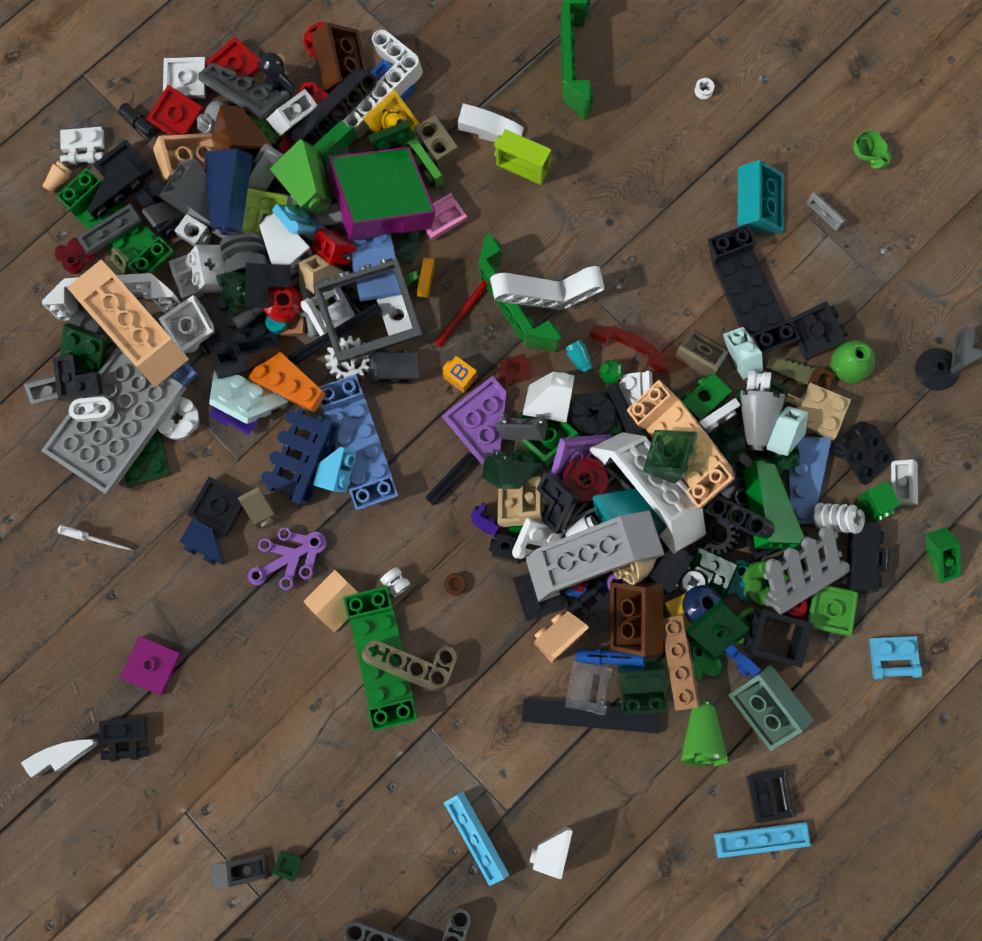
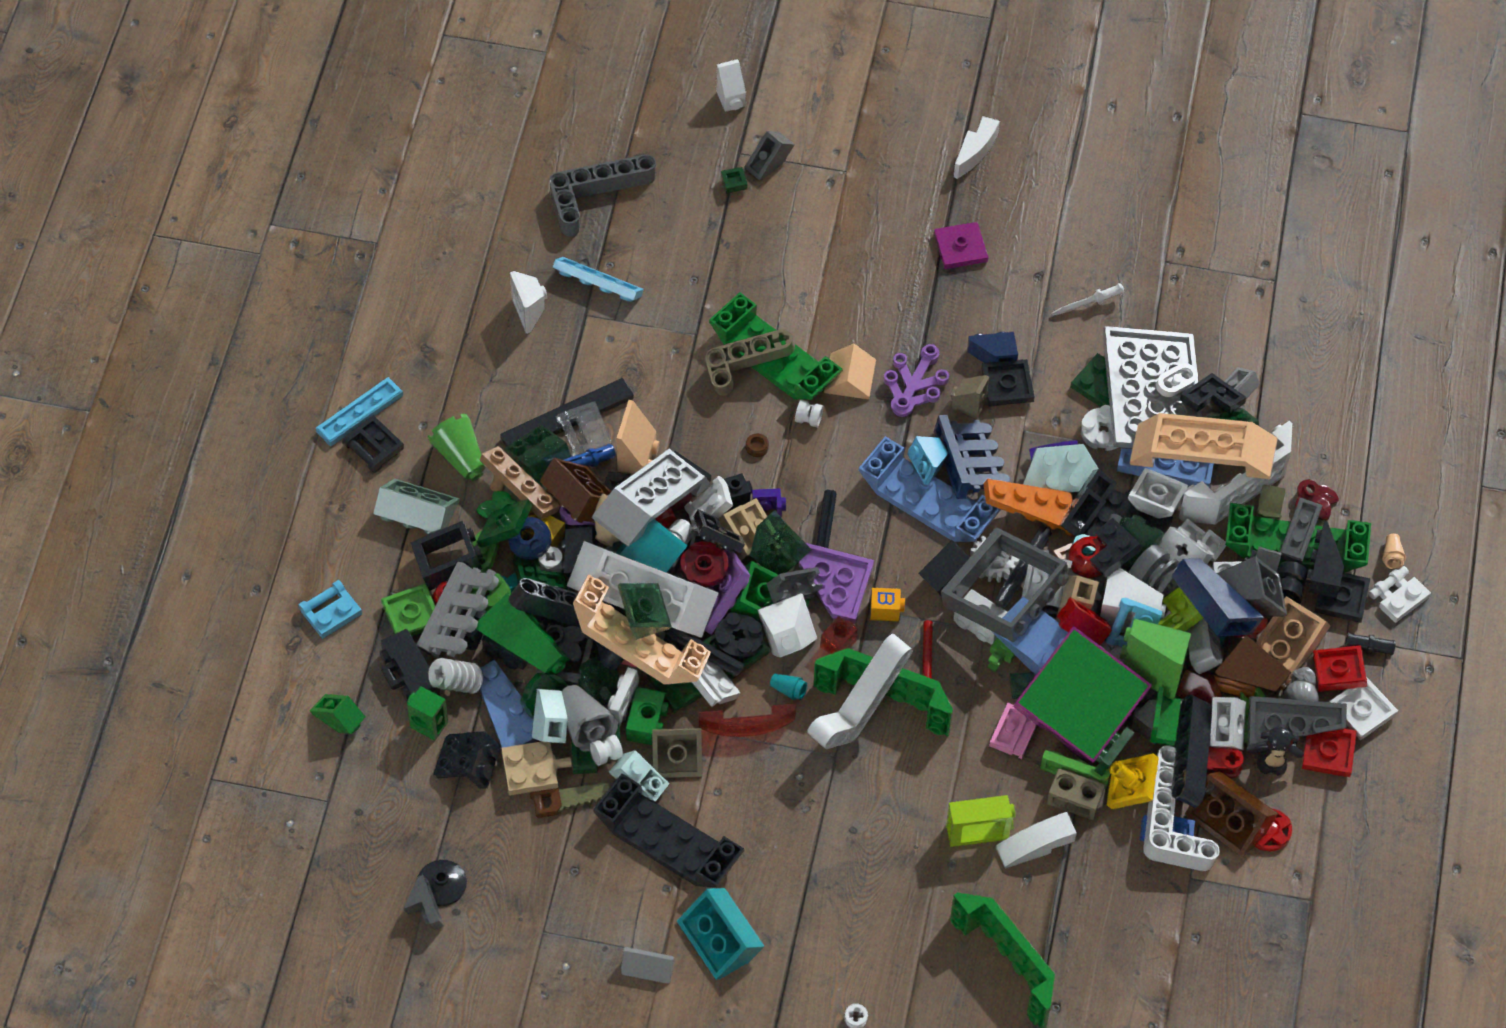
camera: 140 degrees right, 20 degrees down
black plate [99,717,149,762] -> none
light orange beam [417,258,435,298] -> none
green piece [599,359,624,385] -> none
blue plate [723,644,761,677] -> none
black plate [787,301,848,360] -> none
bright green piece [830,340,875,385] -> none
white slope [891,459,918,506] -> none

